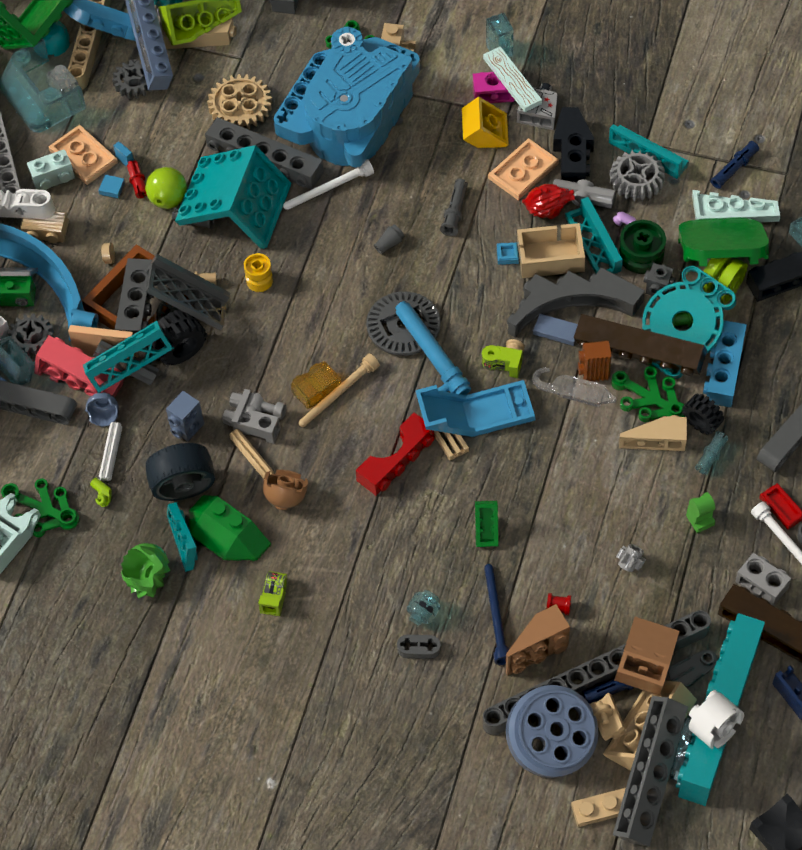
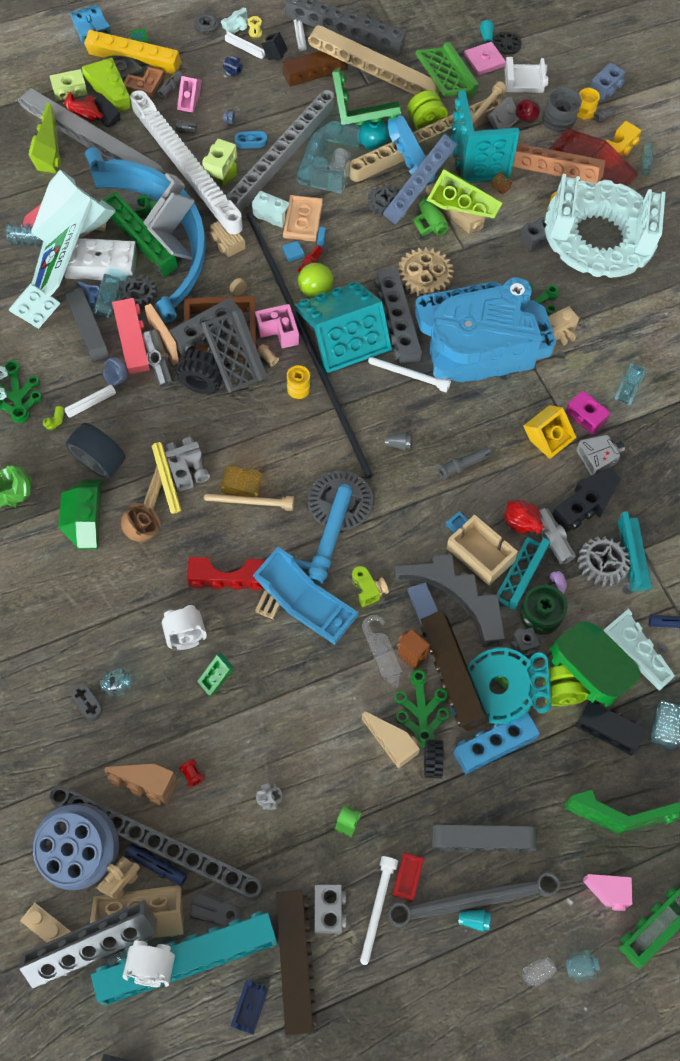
camera: 45 degrees right, 5 degrees up
teal fence [83,321,173,393] -> none
sand blue brick [166,391,204,442] -> none
teal wing [167,502,198,572] -> none
lime leg [258,571,288,616] -> none
light aqua tile [483,47,542,112] -> none
dark blue piece [484,564,509,665] -> none
light nougat tile [488,138,559,200] -> none
medium nougat slope [614,617,679,695] -> none
clear light blue pin [695,431,729,475] -> none
none -> light yellow axle [152,442,181,514]
none -> white brick [162,605,207,650]
none -> black piece [246,212,373,478]
none -> bright pink brick [255,304,299,348]
none -> bright green piece [413,197,449,236]

